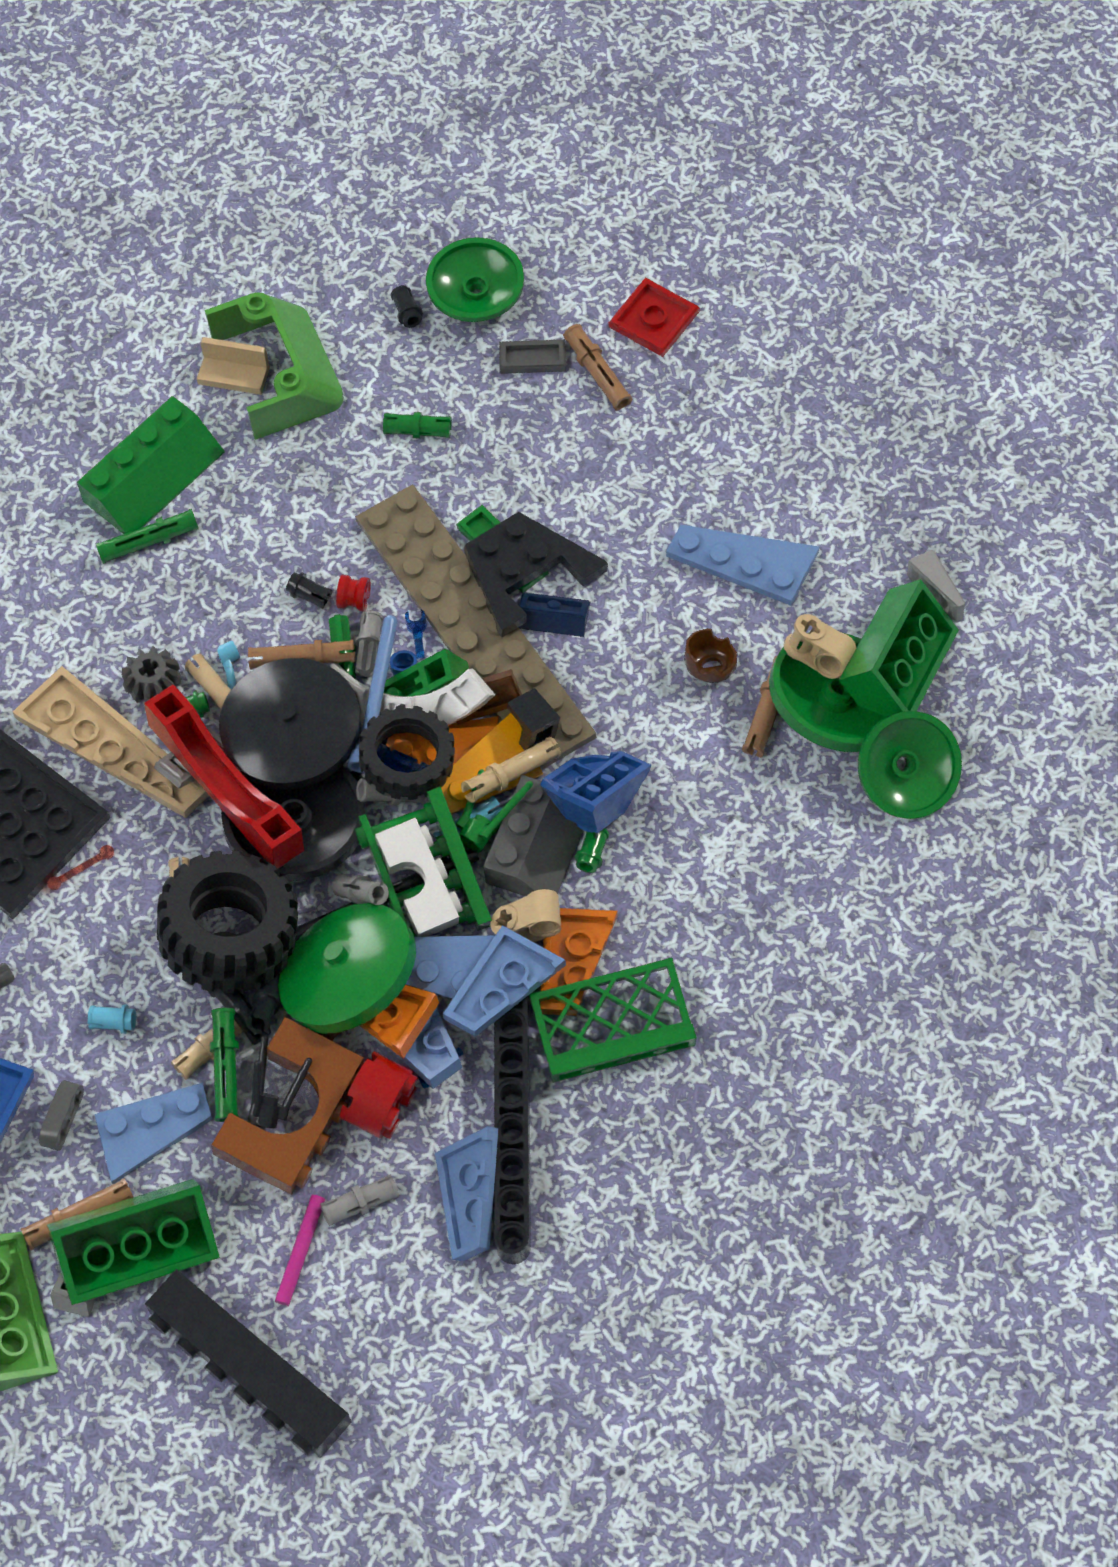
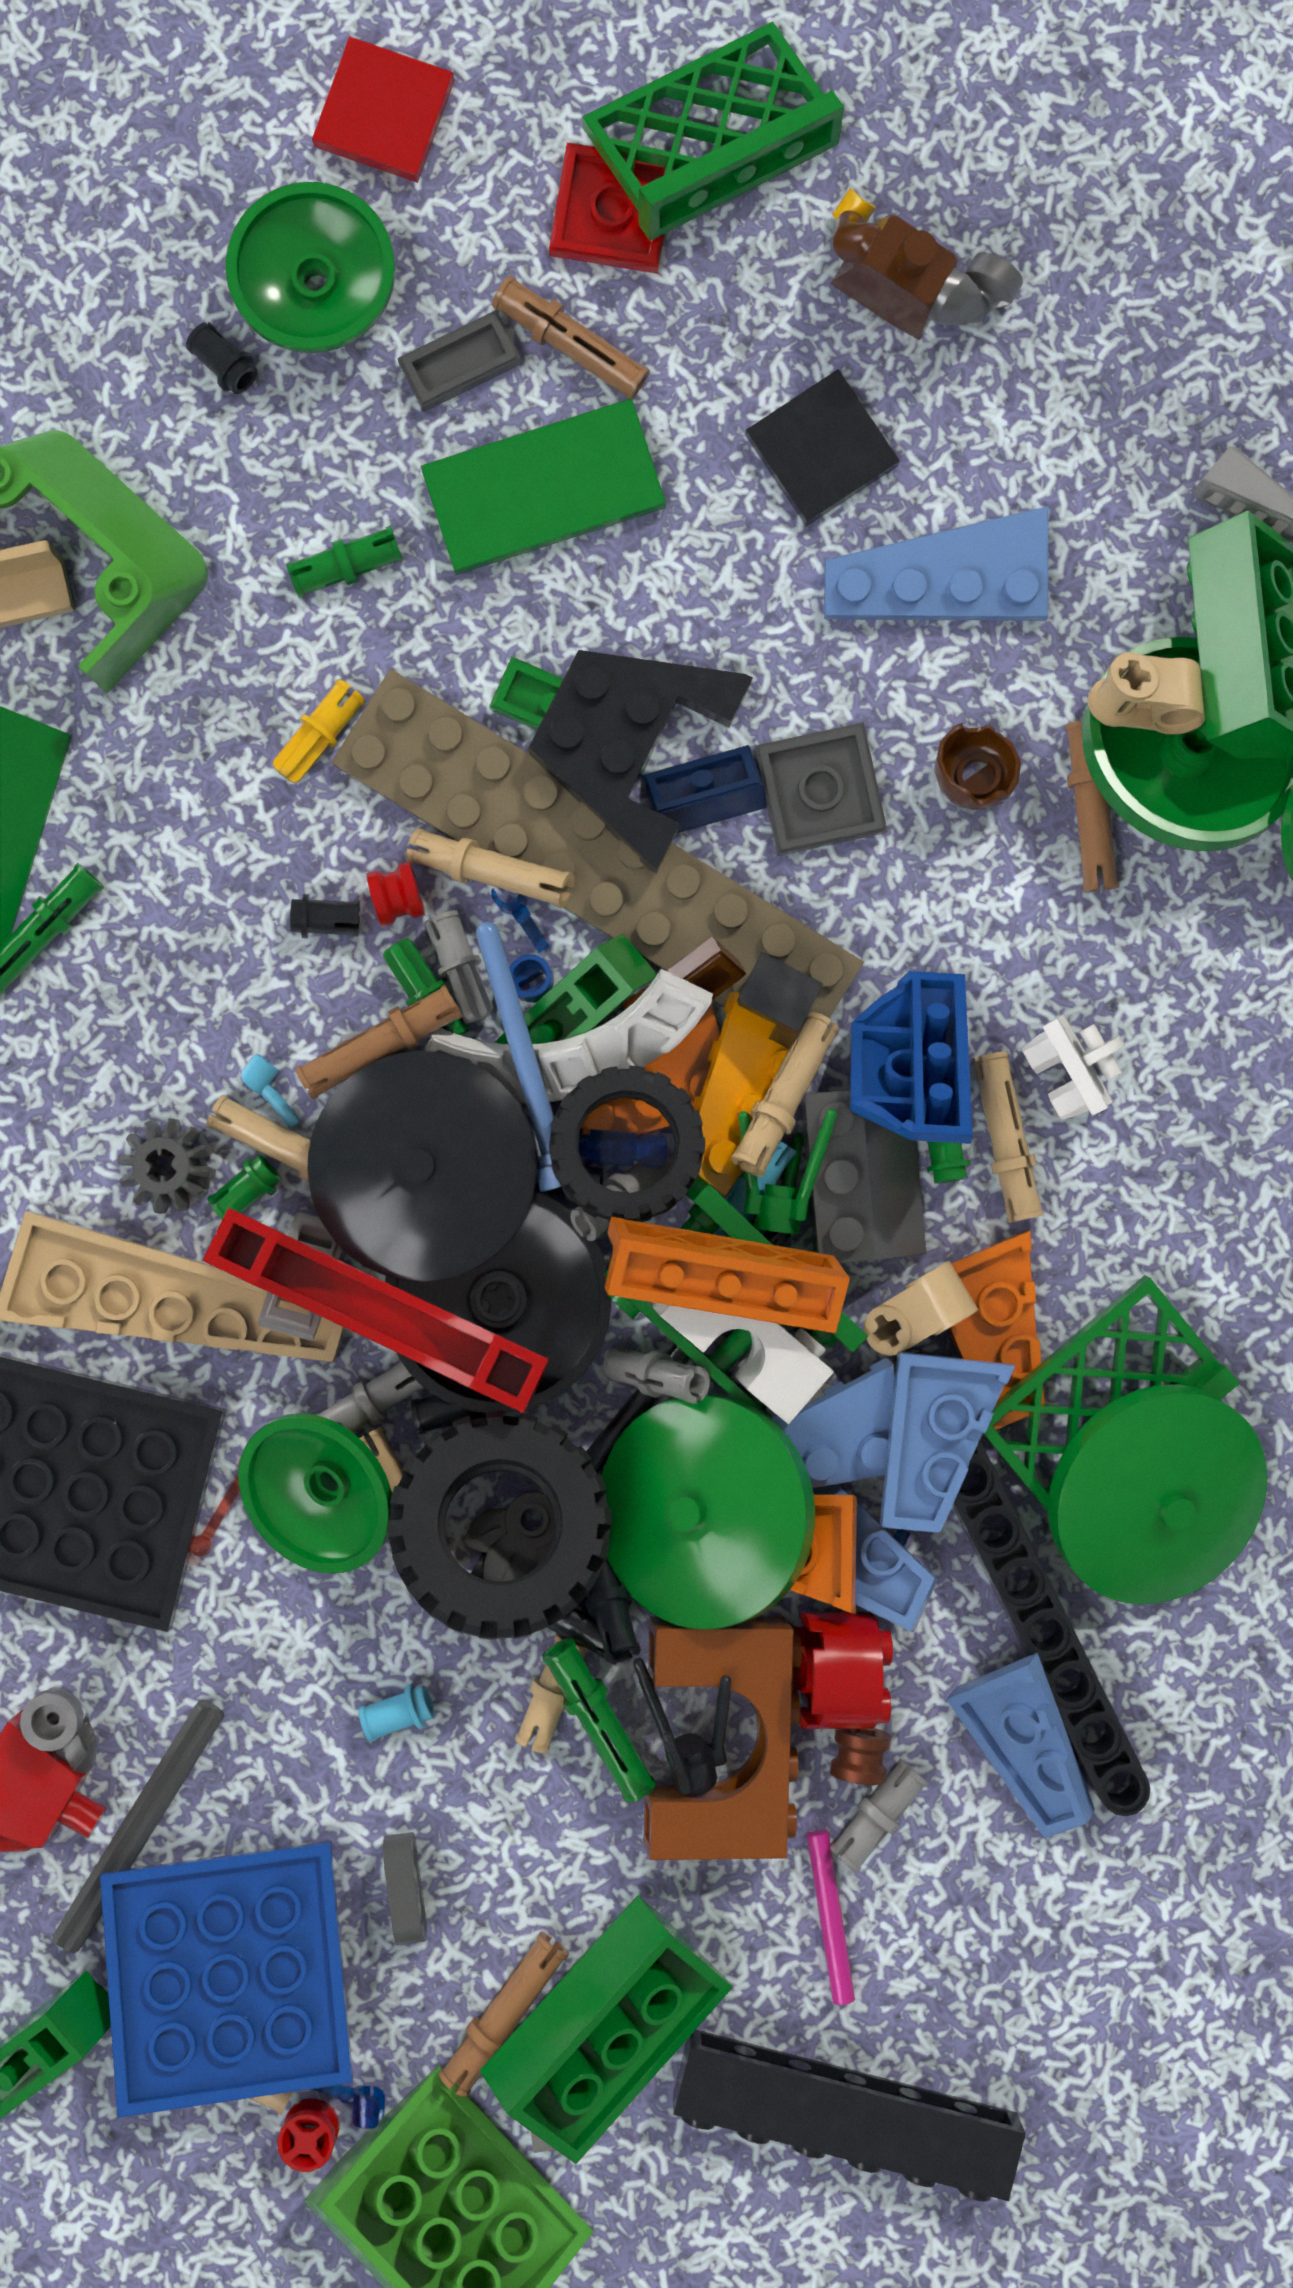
camera: 30 degrees left, 25 degrees up
medium blue wing [94,1082,213,1184] -> none
none -> green dish [238,1413,392,1574]
none -> yellow axle [272,679,366,783]
none -> red tile [312,36,455,183]
none -> light grey pin [315,1362,425,1432]
none -> tan pin [407,828,574,908]
none -> green tile [420,398,666,575]
none -> green fence [582,21,844,241]
none -> orange fence [605,1217,850,1333]
none -> black tile [745,369,900,527]
none -> dark grey tile [754,722,887,856]
none -> copper wheel [829,1728,892,1785]
none -> reddish brown torso [830,187,1023,340]
none -> tan pin [971,1051,1044,1223]
none -> white hips [1022,1014,1125,1120]
none -> green dish [1048,1385,1268,1604]

